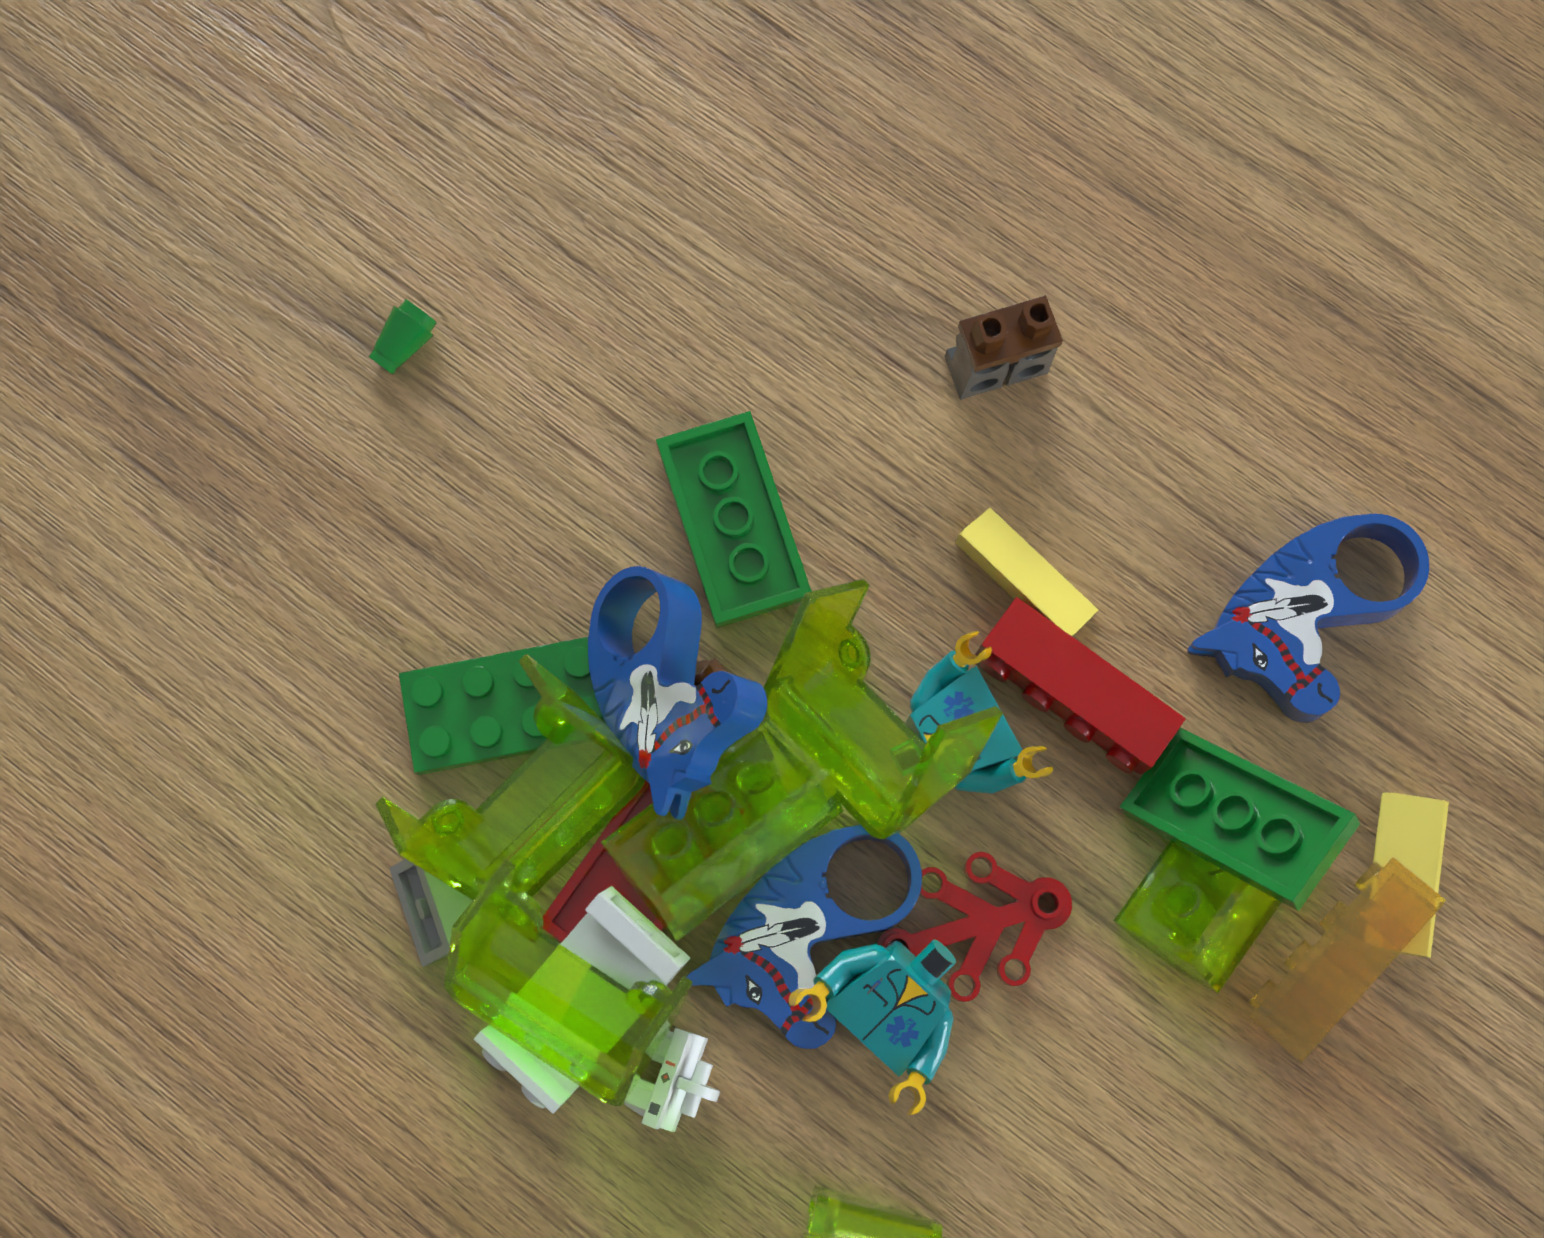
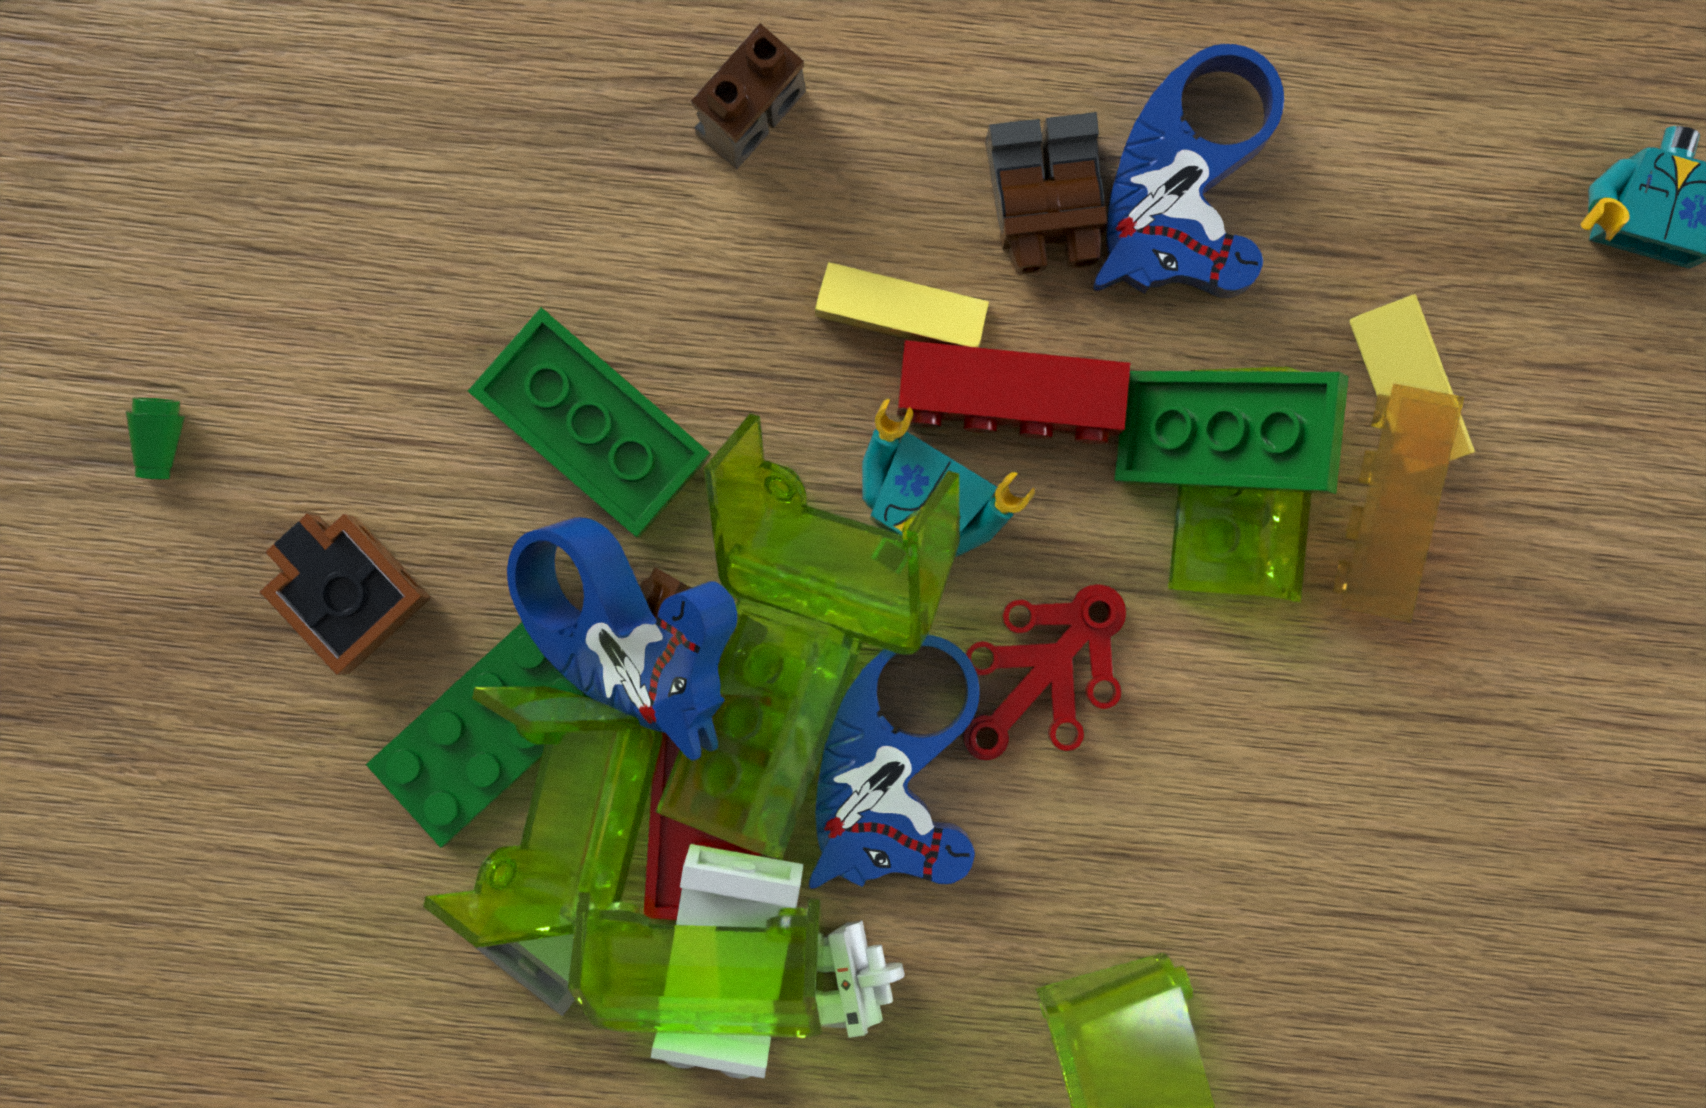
camera: 30 degrees left, 10 degrees up
teal torso [789,940,956,1115] -> none
none -> piece [260,513,432,675]
none -> reddish brown hips [985,112,1107,275]

